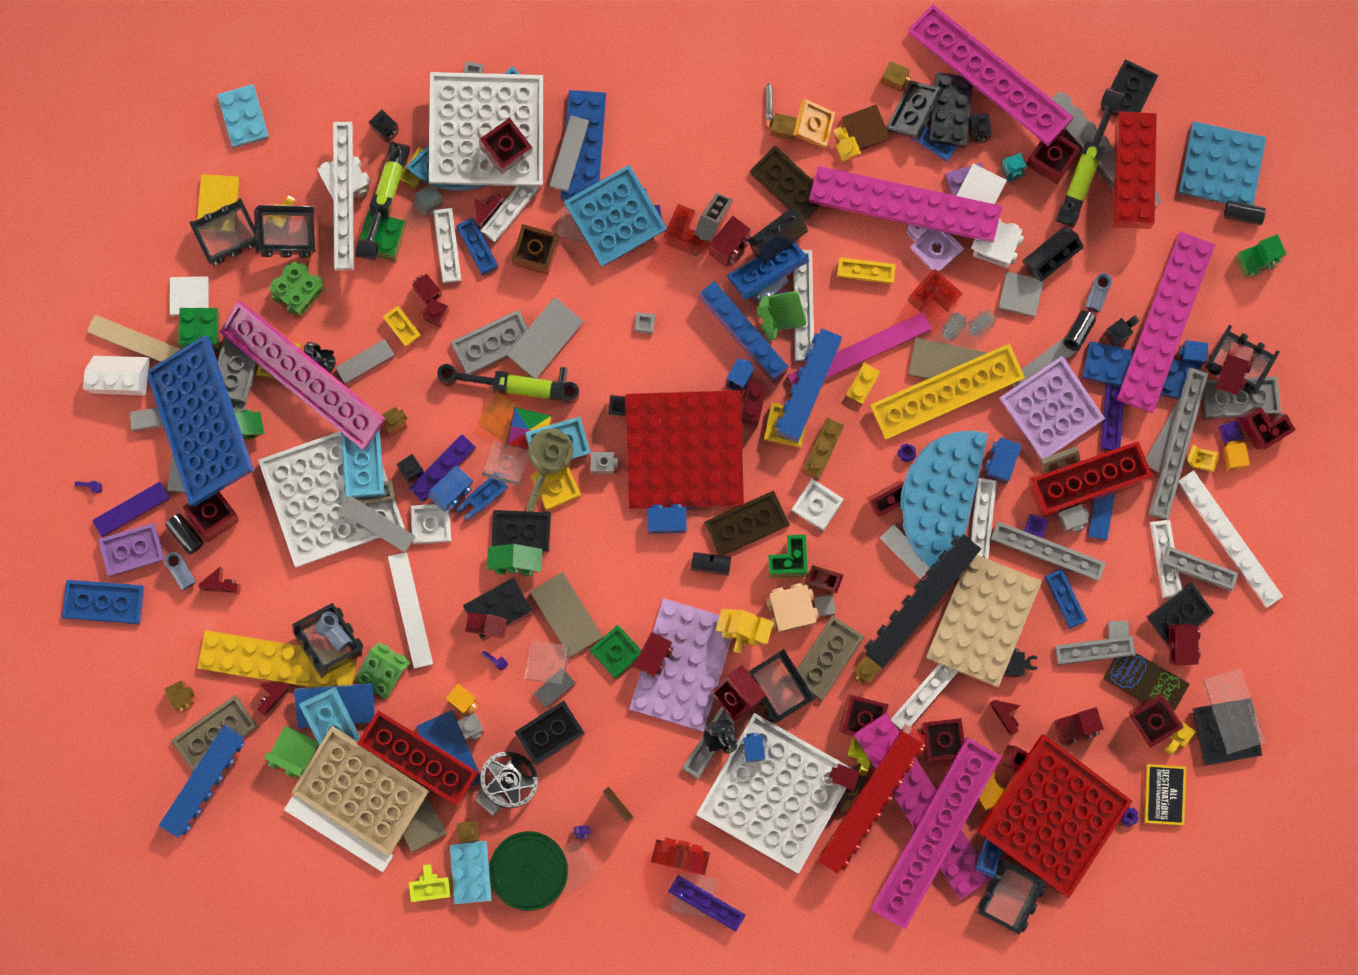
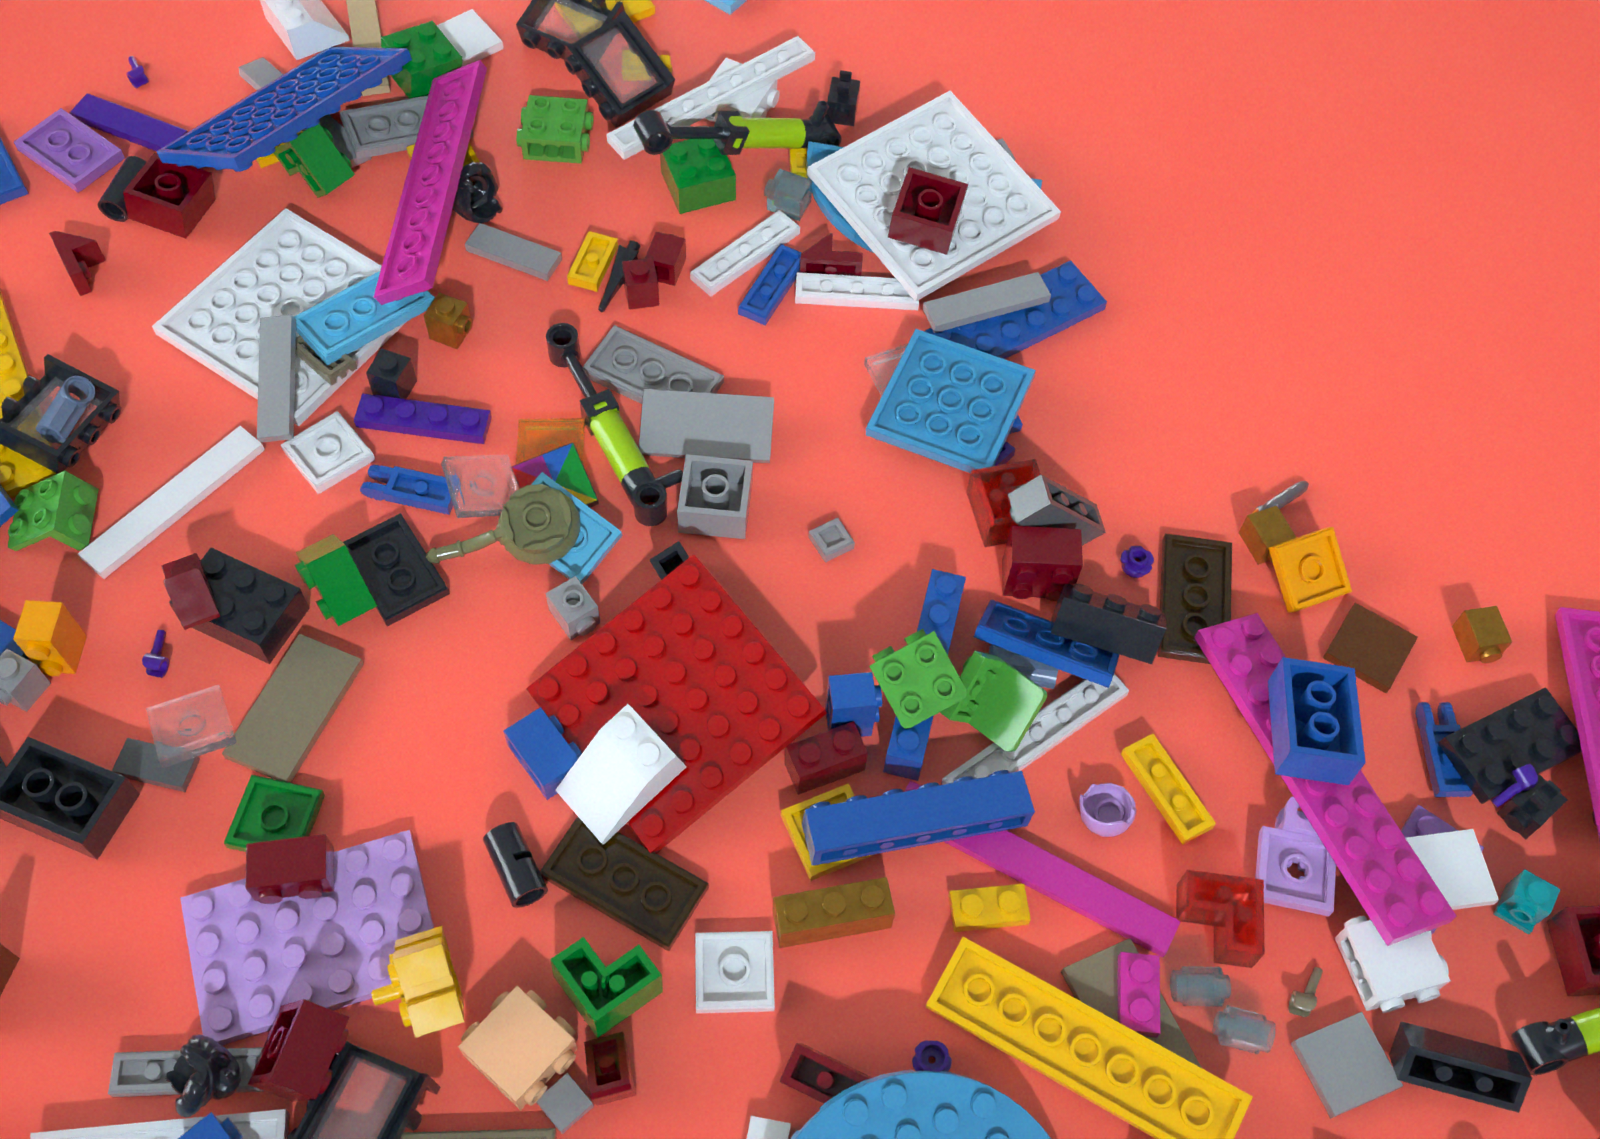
camera: 55 degrees right, 20 degrees down
sand blue piece [164,552,197,591] -> none
blue brick [428,465,473,512] -> none
reddish brown brick [511,224,559,275] -> none
yellow tile [531,466,581,511] -> none
yellow plate [834,127,861,162] -> none
black tile [886,80,943,139] -> none
none -> white slope [556,704,687,845]
none -> black piece [598,241,641,312]
none -> light grey brick [677,454,753,539]
none -> bright green bracket [869,629,967,728]
none -> lavender hair [1079,783,1137,837]
none -> dark pink plate [1118,952,1161,1037]
none -> dark purple plate [1120,546,1154,578]
none -> blue brick [1268,657,1366,785]
none -> dark tan hand [1289,967,1323,1017]
none -> dark purple hand [1491,764,1538,808]

